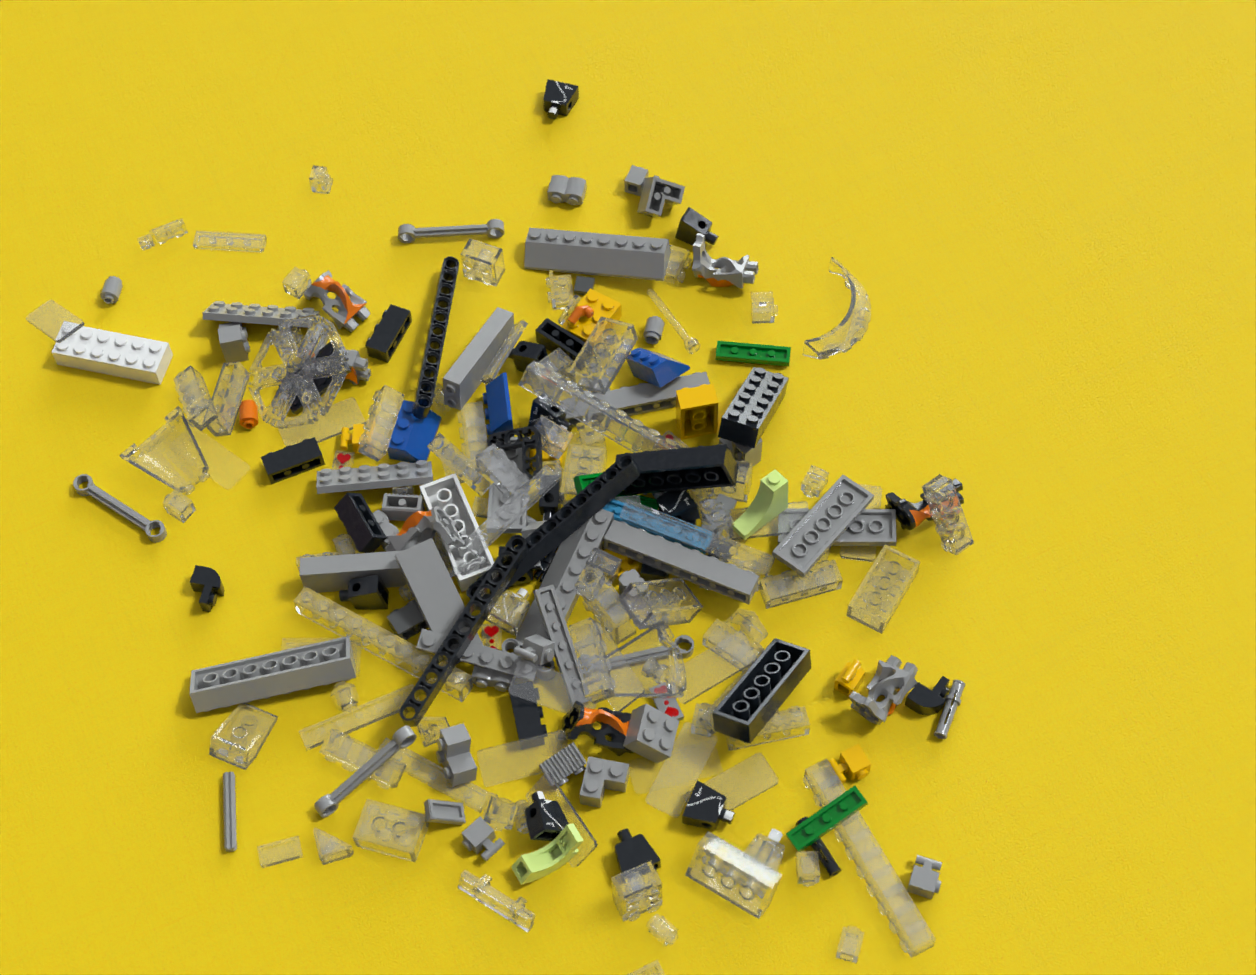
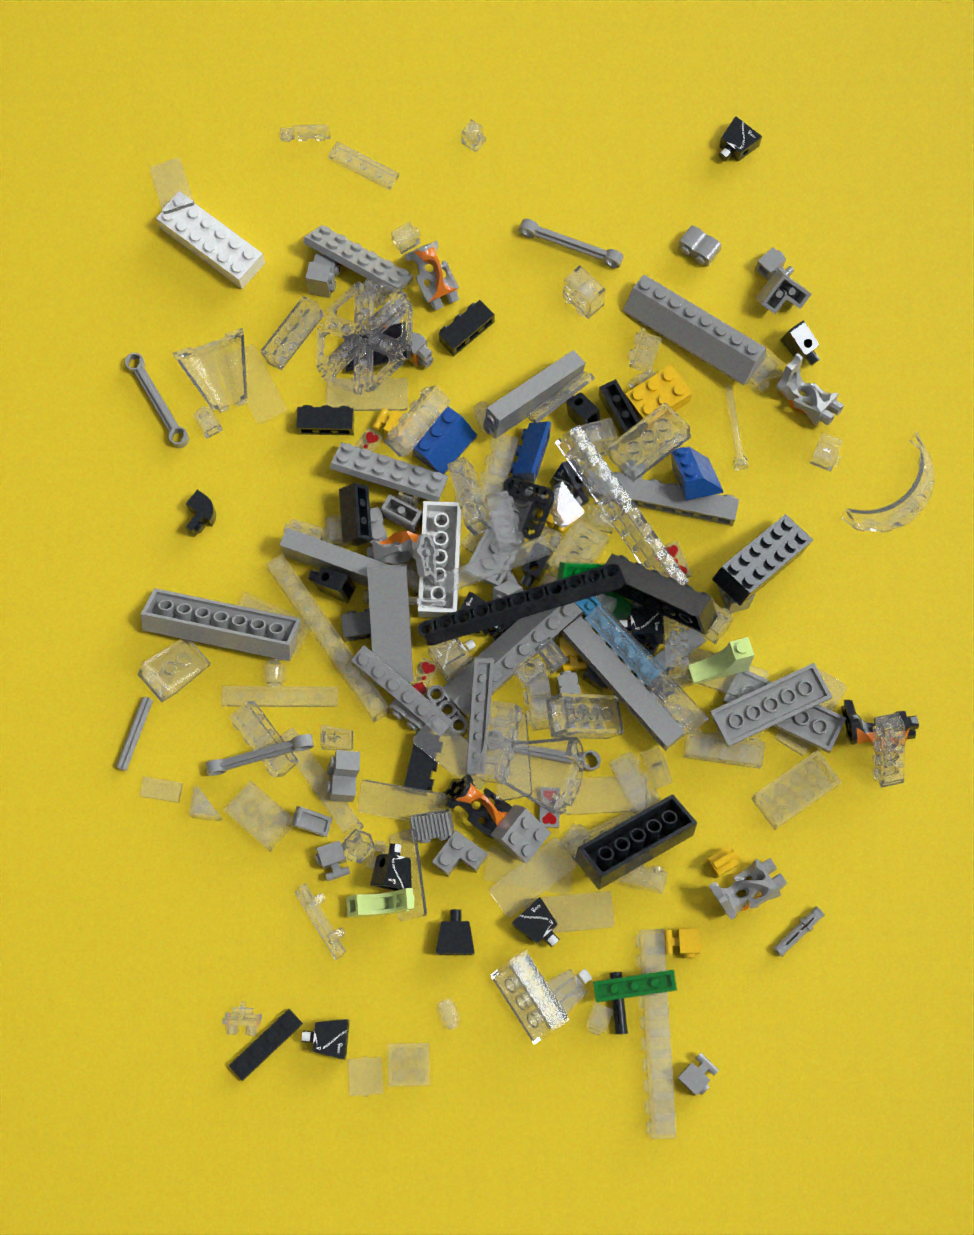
camera: 25 degrees right, 15 degrees up
light grey brick [100,276,123,304] -> none
clear brick [174,365,218,431] -> none
orange brick [239,400,258,429] -> none
black beam [400,535,528,727] -> none
black beam [412,256,459,419] -> none
light grey brick [514,634,555,665] -> none
orange arm [567,305,594,325] -> none
dark grey tile [574,276,595,295] -> none
clear brick [611,861,662,921] -> none
clear wheel [641,657,669,684] -> none
light grey brick [643,316,665,344] -> none
yellow brick [676,384,718,440] -> none
green plate [716,341,791,366] -> none
clear brick [801,465,829,498] -> none
clear brick [836,926,865,963] -> none
black brick [905,676,950,715] -> none

